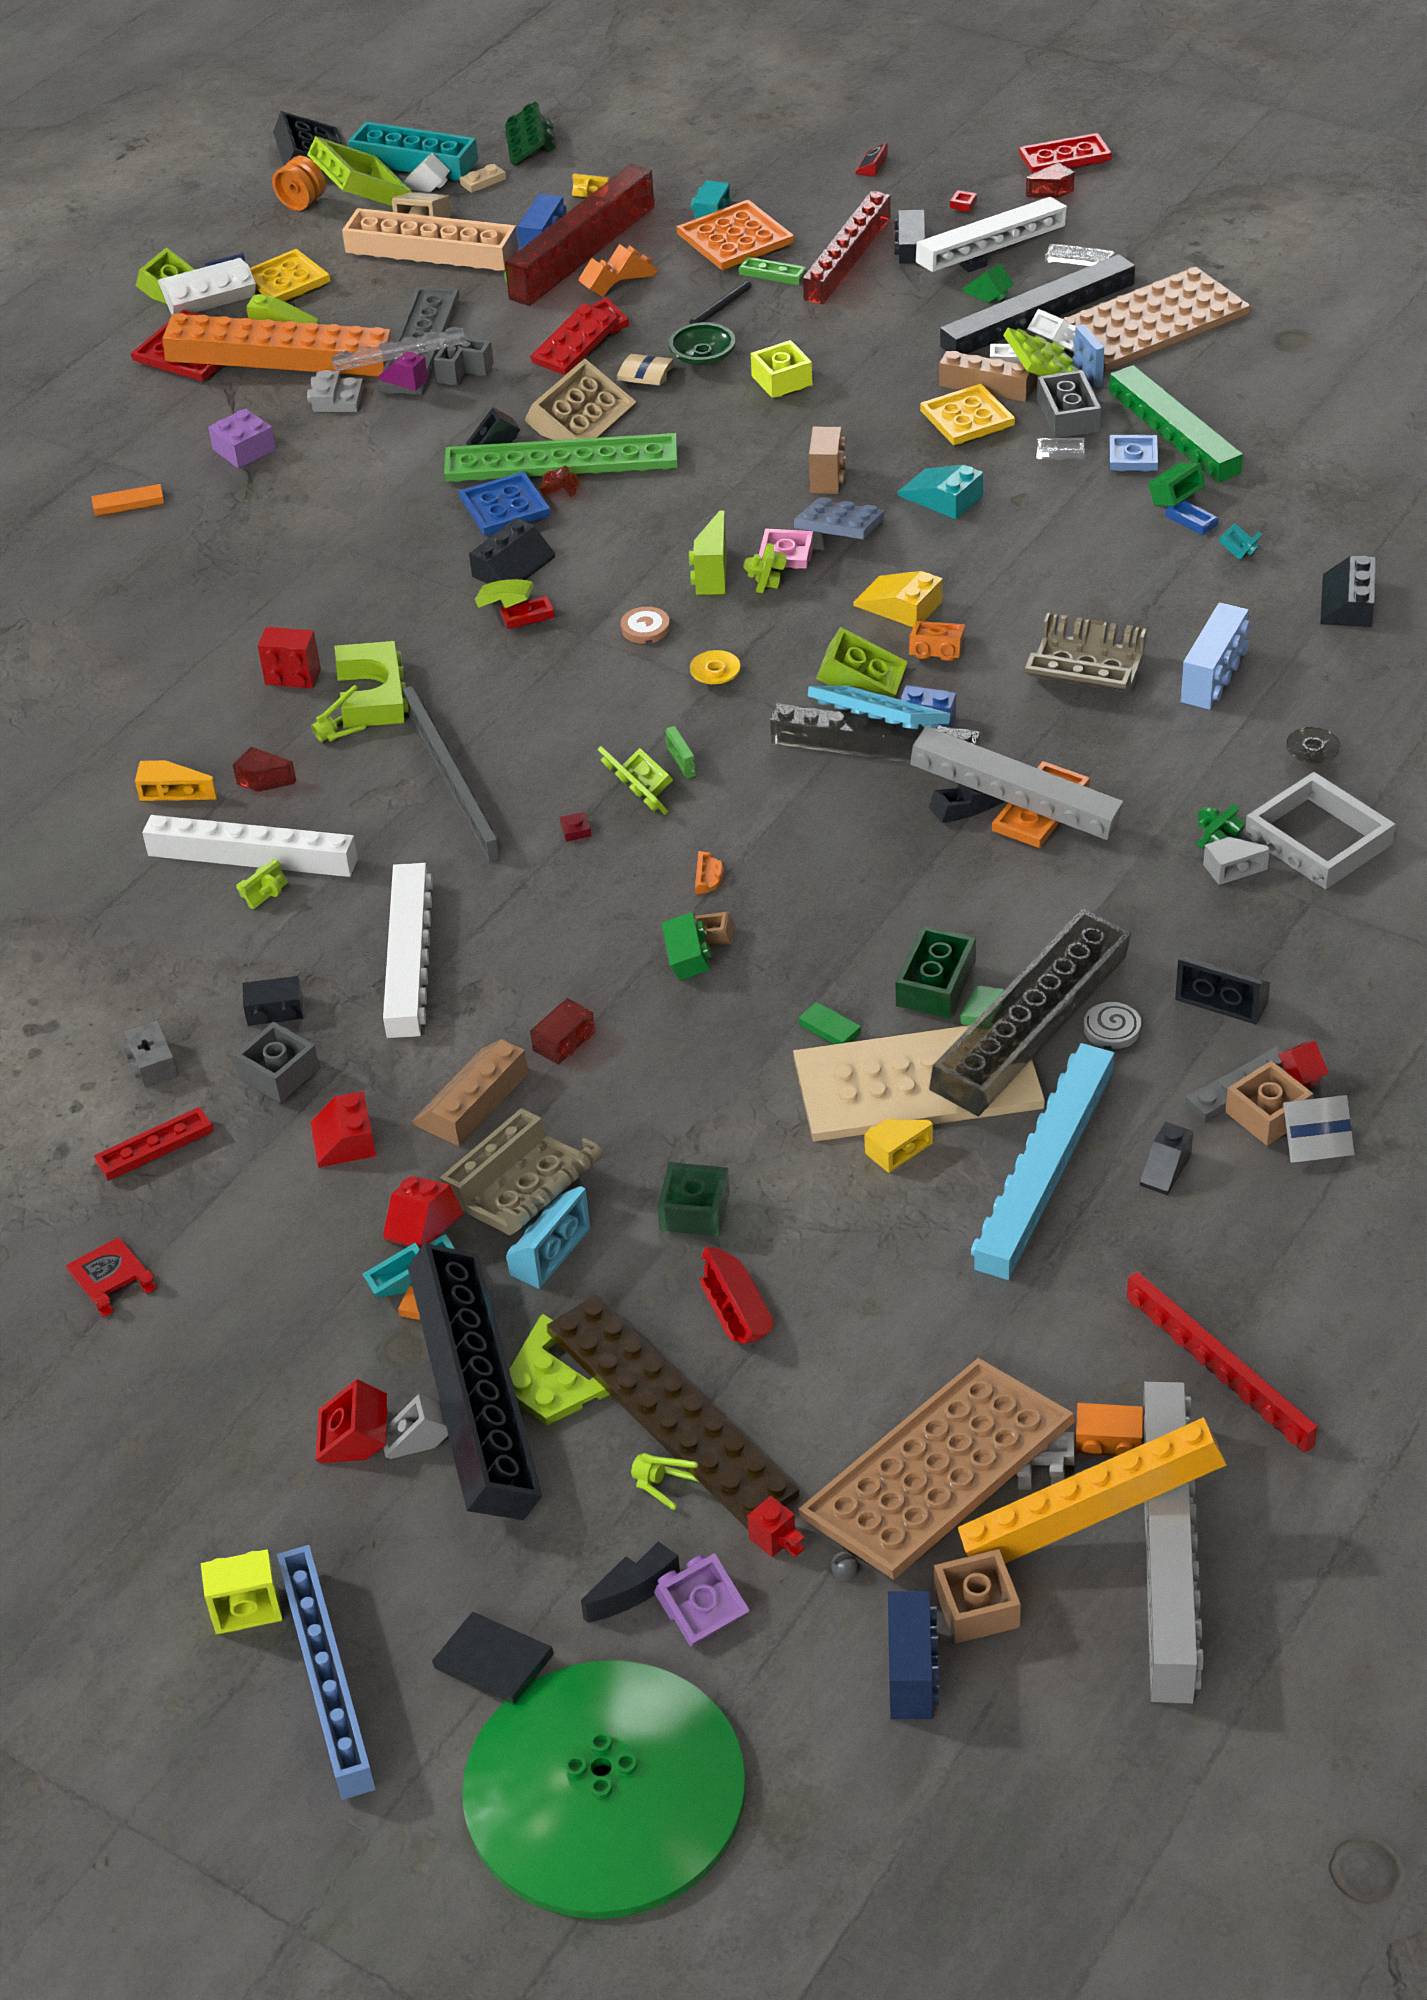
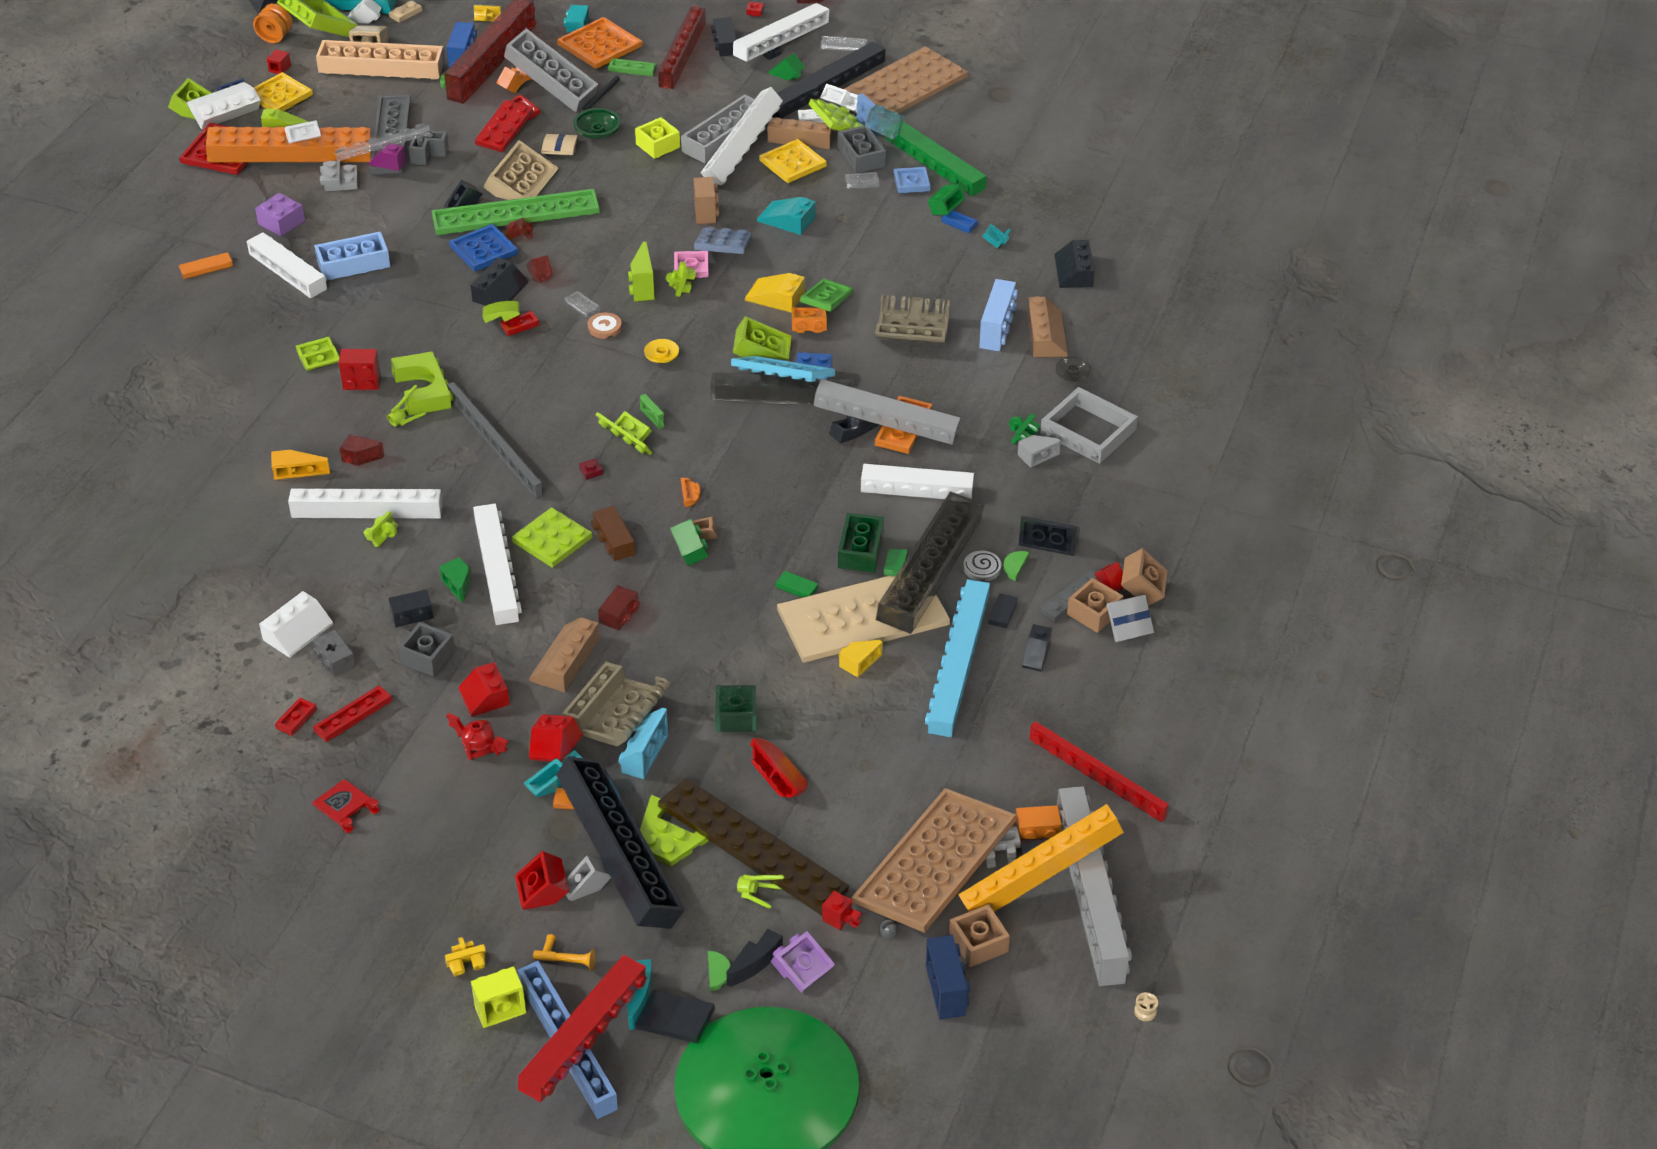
camera: 15 degrees left, 0 degrees up
none -> white brick [247,233,327,298]
none -> white slope [259,591,333,658]
none -> red brick [267,50,291,74]
none -> red plate [275,697,317,736]
none -> white plate [284,120,321,144]
none -> lime slope [296,337,339,371]
none -> light blue brick [314,232,390,280]
none -> green slope [439,557,471,602]
none -> yellow hips [445,937,486,976]
none -> red helmet [446,713,509,761]
none -> light grey brick [504,28,598,112]
none -> lime plate [512,507,592,568]
none -> red brick [518,954,647,1103]
none -> clear red slope [526,255,553,283]
none -> light orange piece [533,934,596,972]
none -> clear plate [565,291,600,318]
none -> reddish brown brick [591,506,635,561]
none -> teal slope [627,959,652,1030]
none -> light grey brick [681,94,755,164]
none -> white brick [701,87,783,186]
none -> bright green tile [708,951,730,992]
none -> bright green tile [800,279,854,312]
none -> white brick [861,464,974,501]
none -> clear light blue brick [865,105,904,139]
none -> black tile [988,593,1018,629]
none -> bright green tile [1003,551,1029,581]
none -> medium nougat slope [1027,296,1068,357]
none -> medium nougat brick [1121,548,1168,606]
none -> tan wheel [1134,992,1158,1021]

